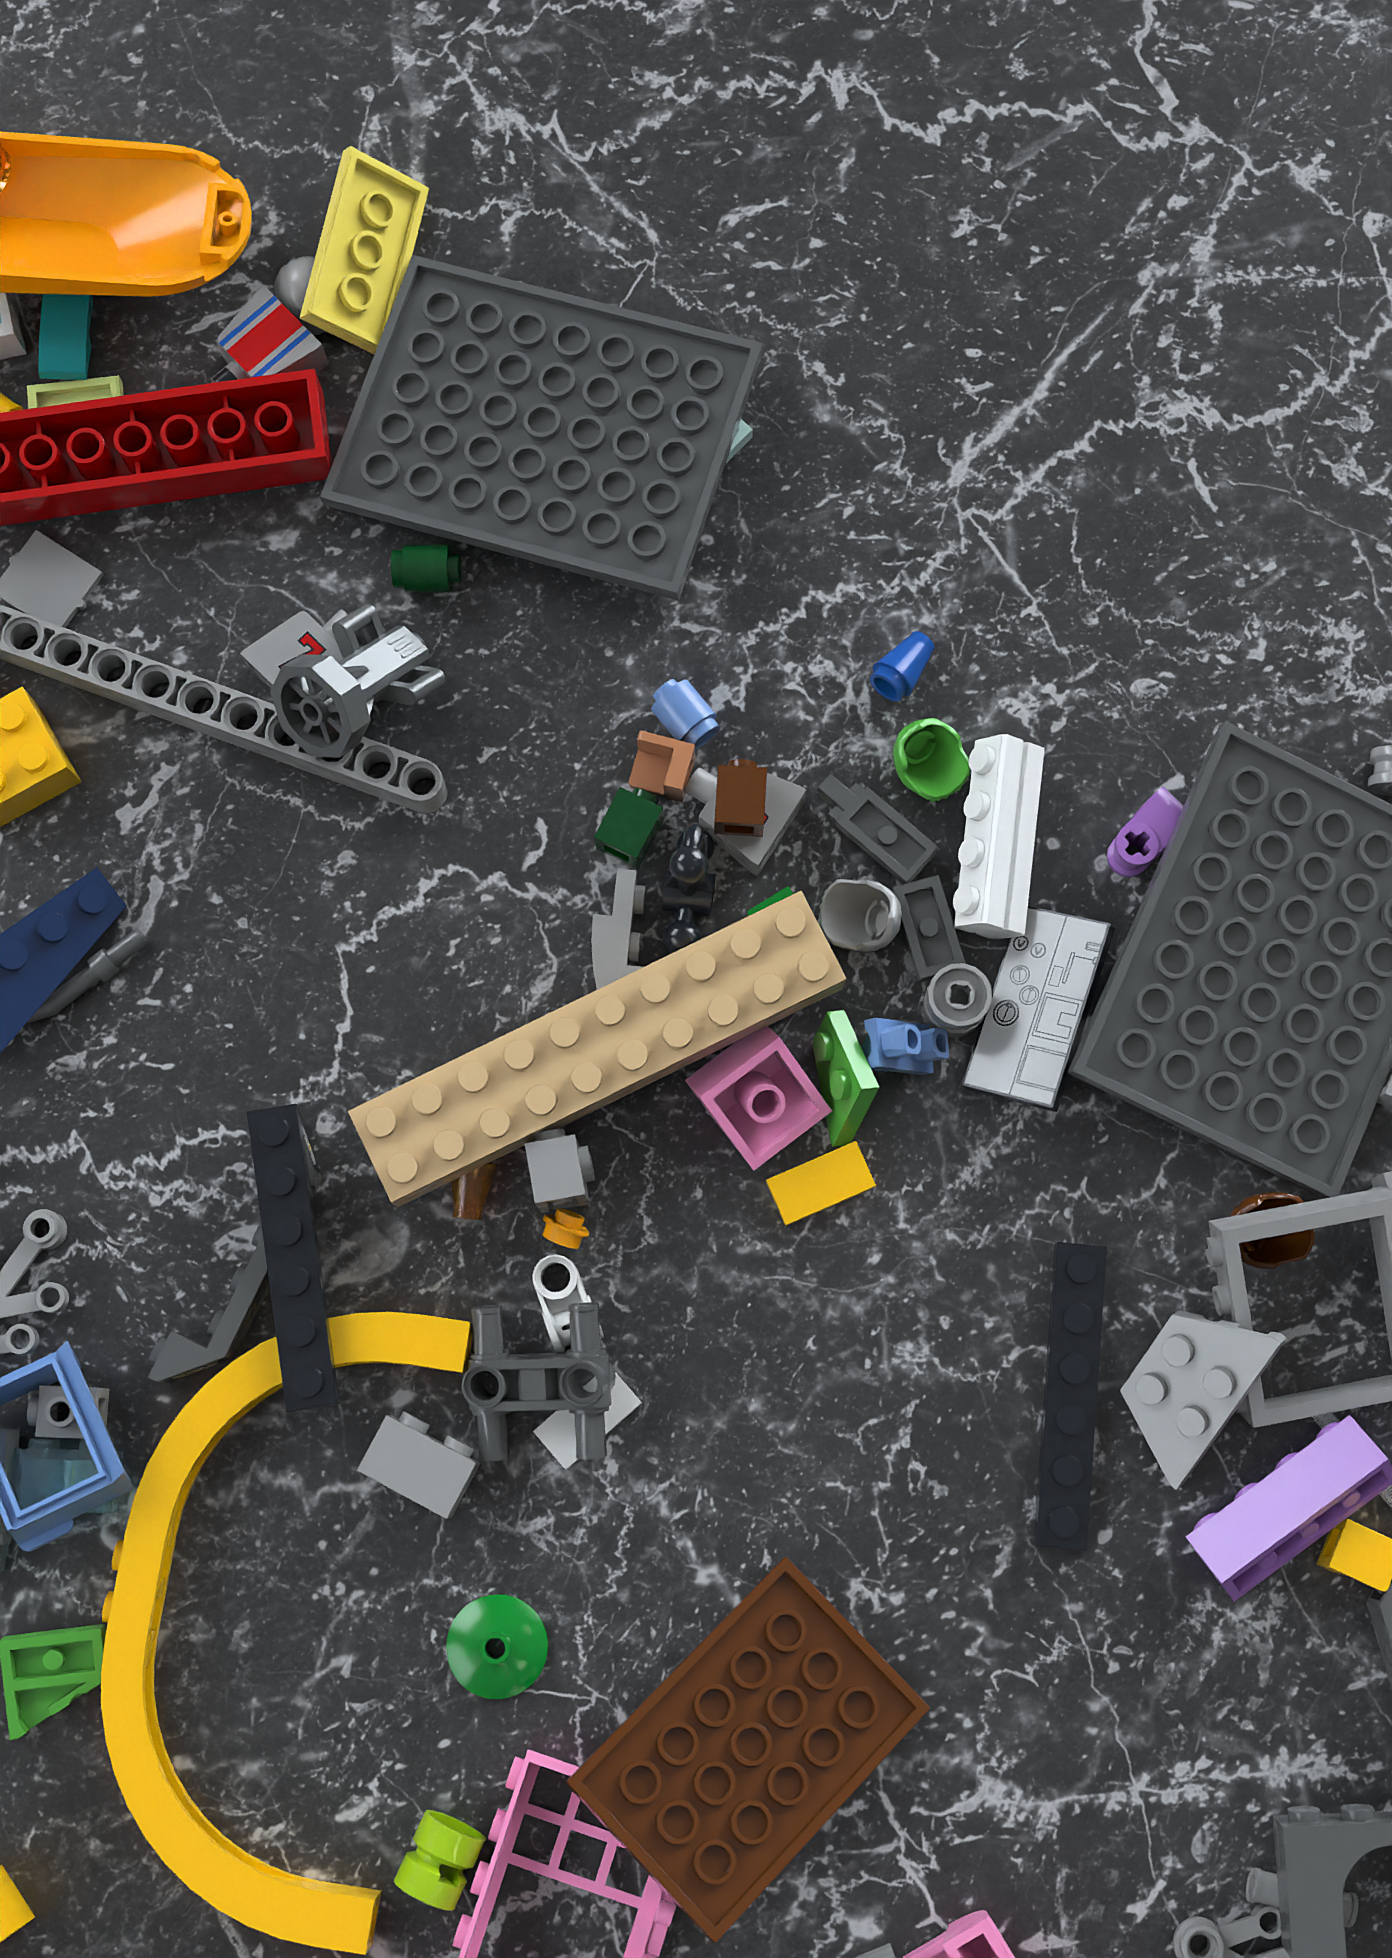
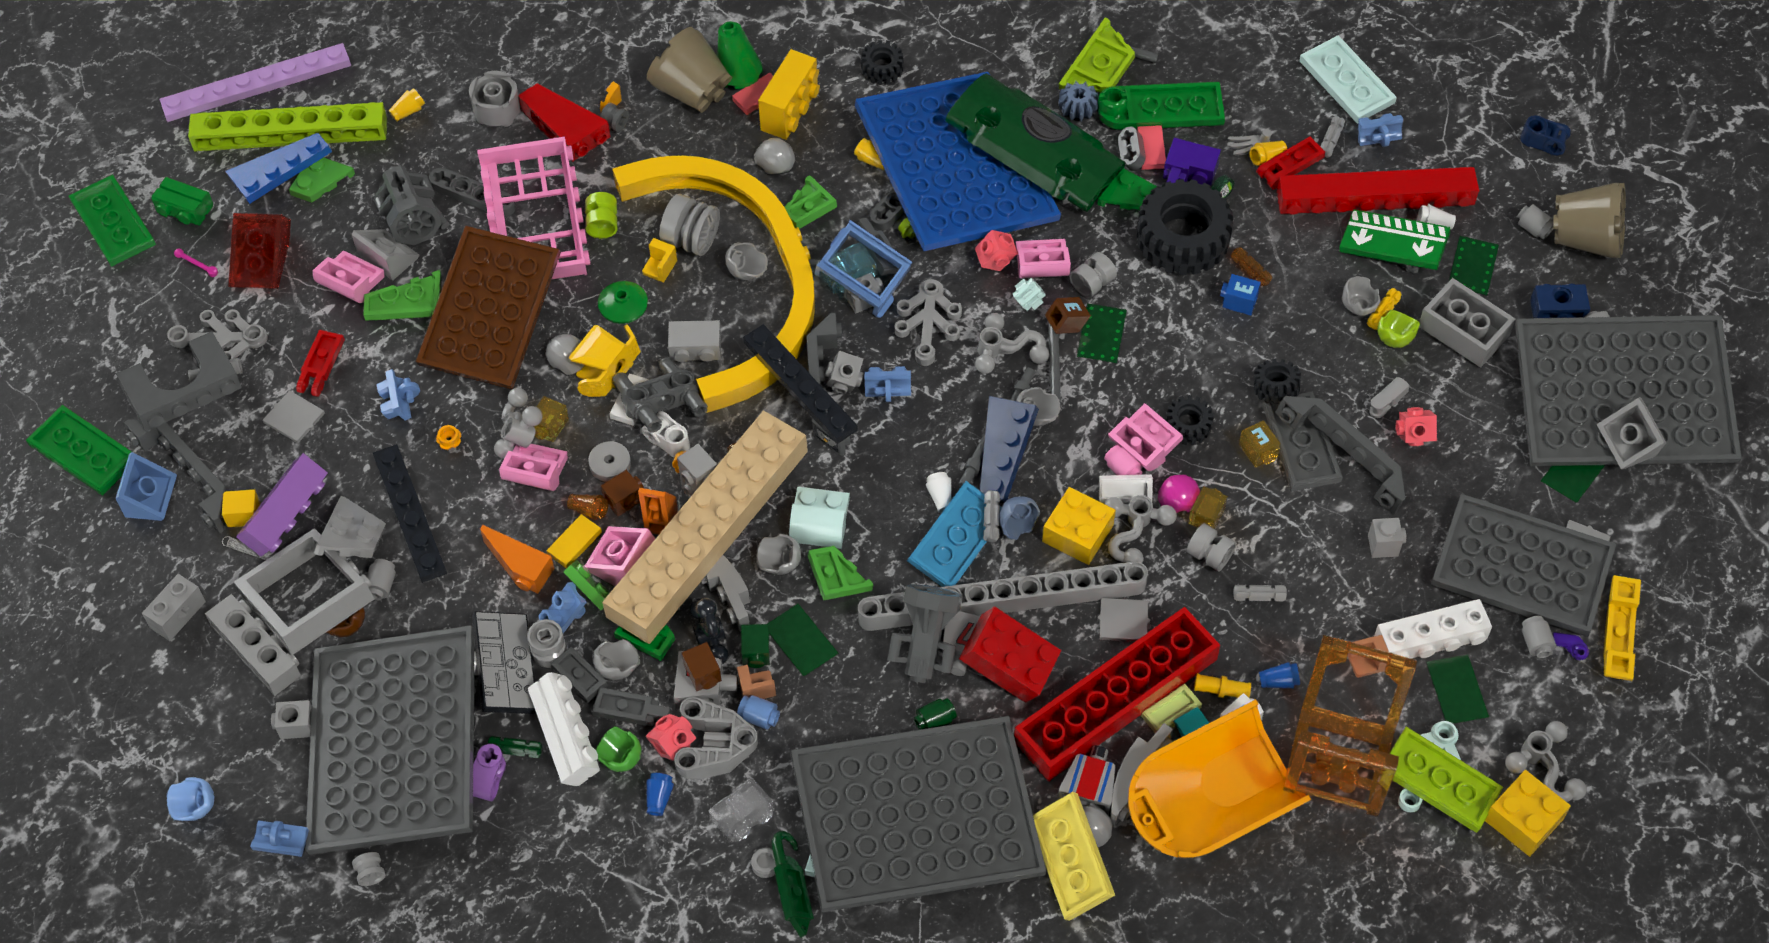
camera: 150 degrees right, 20 degrees down
none -> light grey piece [262,390,325,443]
none -> red hinge [296,330,345,397]
none -> bright green wing [364,270,442,321]
none -> light grey brick [366,559,396,600]
none -> medium blue hips [376,369,420,420]
none -> light orange plate [436,425,461,450]
none -> orange slope [480,525,554,594]
none -> dark green axle [487,736,542,758]
none -> light grey piece [494,388,543,459]
none -> bright pink brick [499,444,568,491]
none -> clear yellow brick [533,396,569,442]
none -> light grey hair [545,334,584,375]
none -> clear orange cone [567,494,608,520]
none -> yellow piece [569,325,641,397]
none -> light grey piece [588,441,631,482]
none -> reddish brown brick [601,469,644,517]
none -> orange slope [638,488,678,535]
none -> yellow panel [642,238,677,283]
none -> coral brick [646,714,696,761]
none -> light grey wheel [659,194,720,256]
none -> light grey connector [674,697,758,779]
none -> clear brick [708,778,775,843]
none -> light grey hair [725,242,768,280]
none -> light grey tile [751,848,776,878]
none -> light grey hair [754,138,795,174]
none -> light grey hair [756,534,801,575]
none -> dark green sticker [767,604,839,676]
none -> dark green plate [772,831,814,938]
none -> light aqua brick [789,487,850,549]
none -> bright green wing [808,546,873,601]
none -> light grey brick [825,351,864,394]
none -> medium blue hips [865,366,911,402]
none -> dark azure tile [907,481,1002,587]
none -> white cone [926,472,952,513]
none -> red brick [959,606,1061,703]
none -> light grey axle [983,491,1000,542]
none -> sand blue hair [999,496,1040,540]
none -> light grey slope [1110,723,1173,827]

